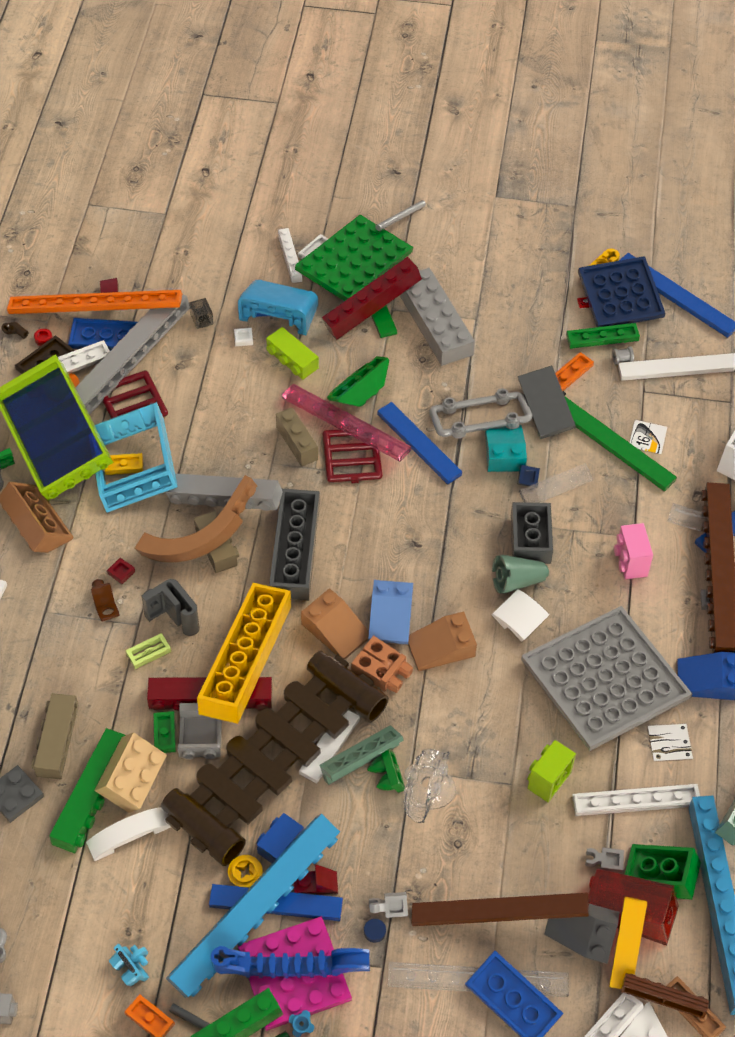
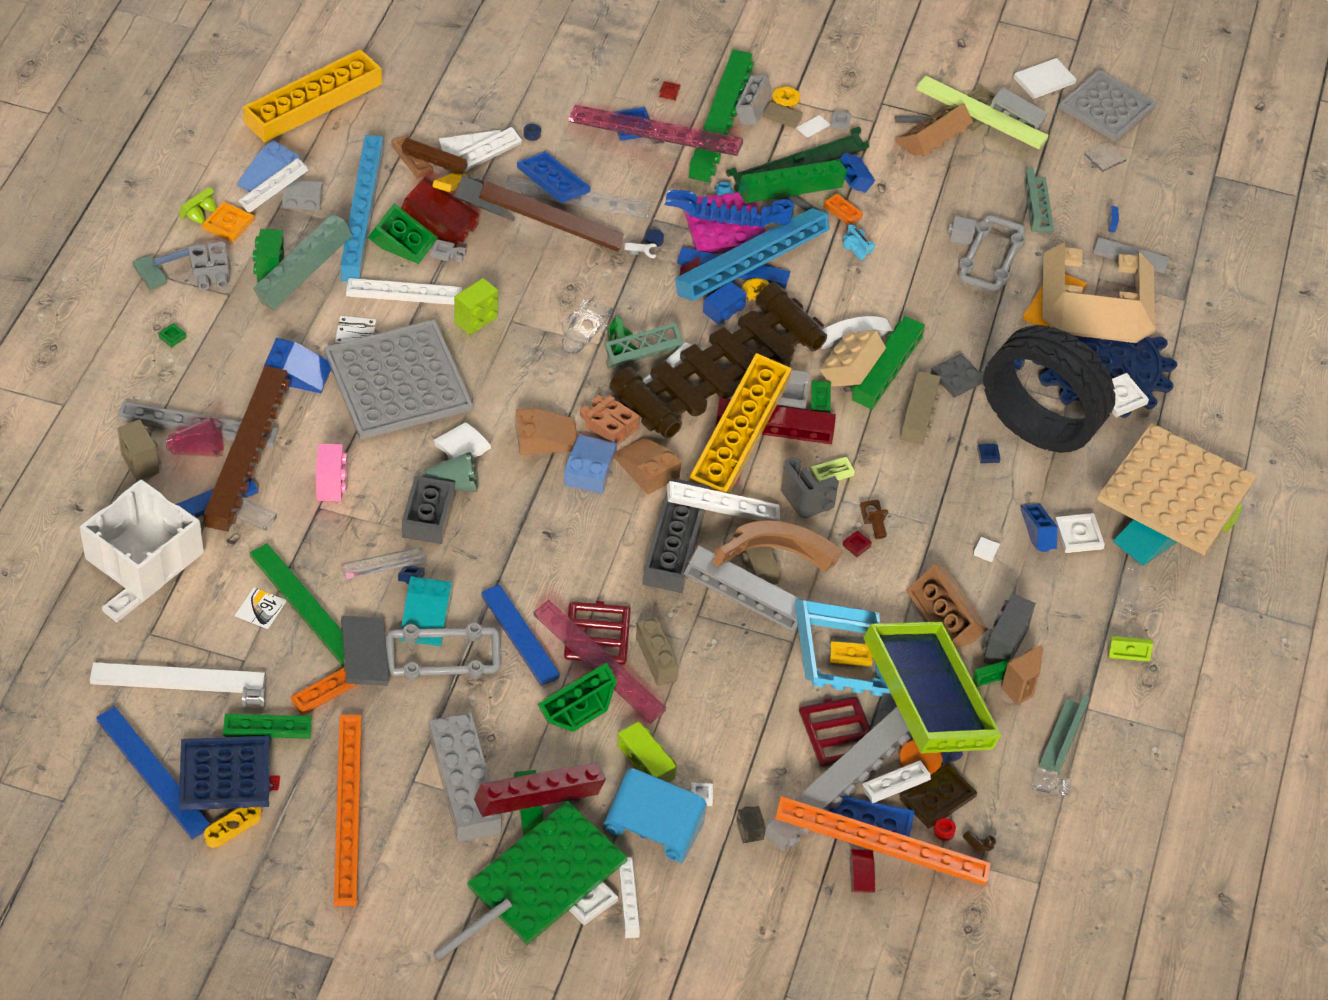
camera: 175 degrees left, 5 degrees down
none -> orange plate [334,715,361,906]
none -> white tile [667,481,781,521]

